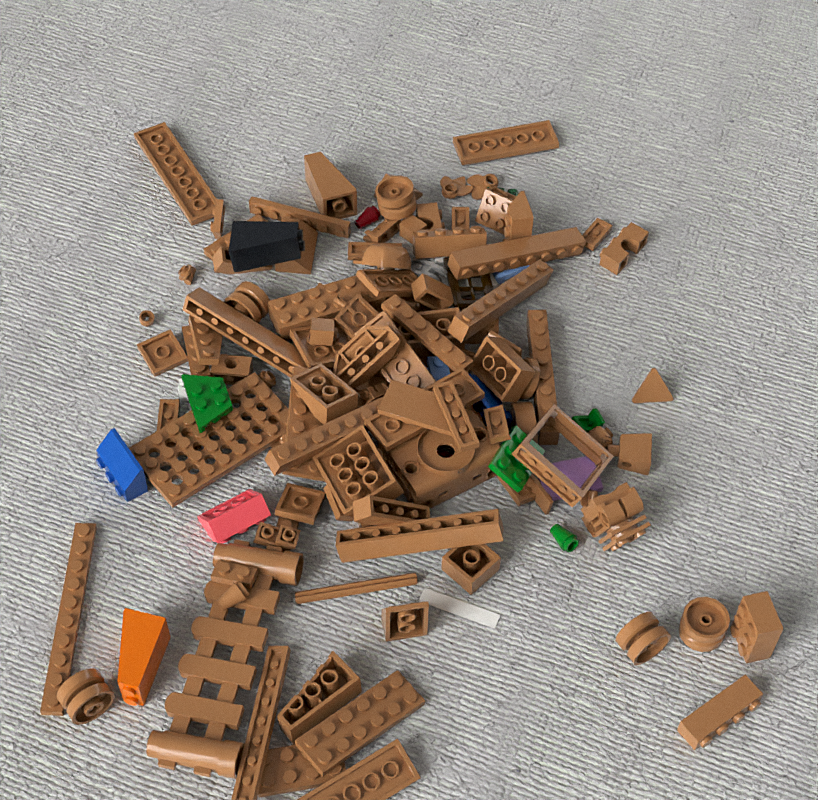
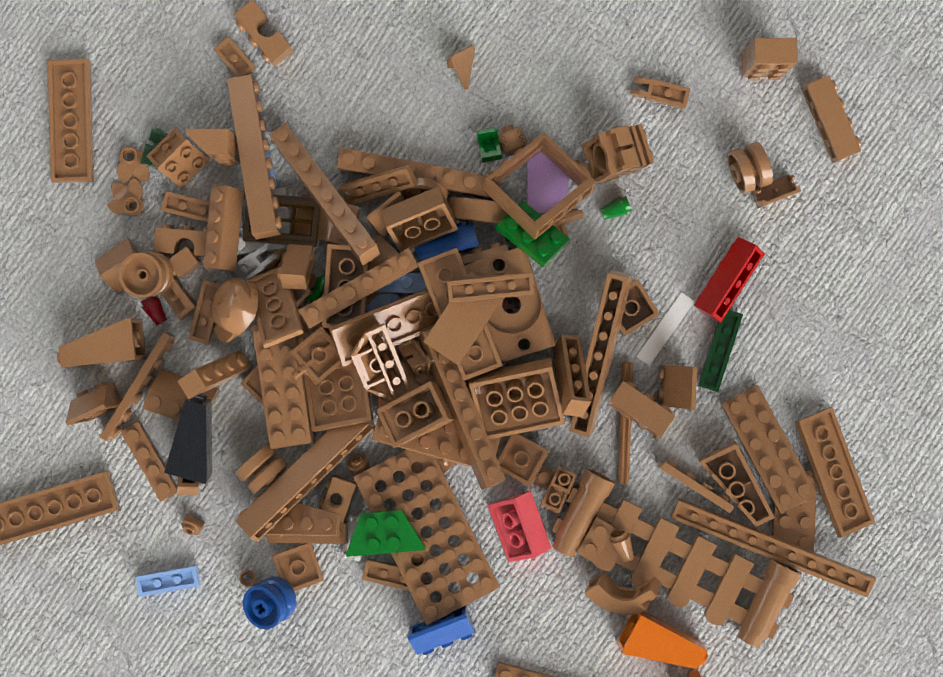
camera: 75 degrees left, 35 degrees up
medium nougat plate [210,199,226,239] -> none
medium nougat brick [309,317,338,346] -> none
medium nougat plate [484,404,511,444] -> none
medium nougat torso [607,433,652,475] -> none
medium nougat wheel [678,597,730,652] -> none
none -> medium nougat slope [65,381,122,426]
none -> light blue plate [135,565,201,597]
none -> medium nougat brick [177,350,251,399]
none -> blue wheel [243,576,297,630]
none -> medium nougat plate [338,165,418,205]
none -> medium nougat arch [584,572,661,615]
none -> medium nougat wedge [608,381,675,441]
none -> medium nougat hinge [630,76,690,110]
none -> medium nougat plate [658,460,735,513]
none -> red brick [694,237,765,323]
none -> dark green plate [697,310,743,392]
none -> medium nougat hinge [751,175,801,209]

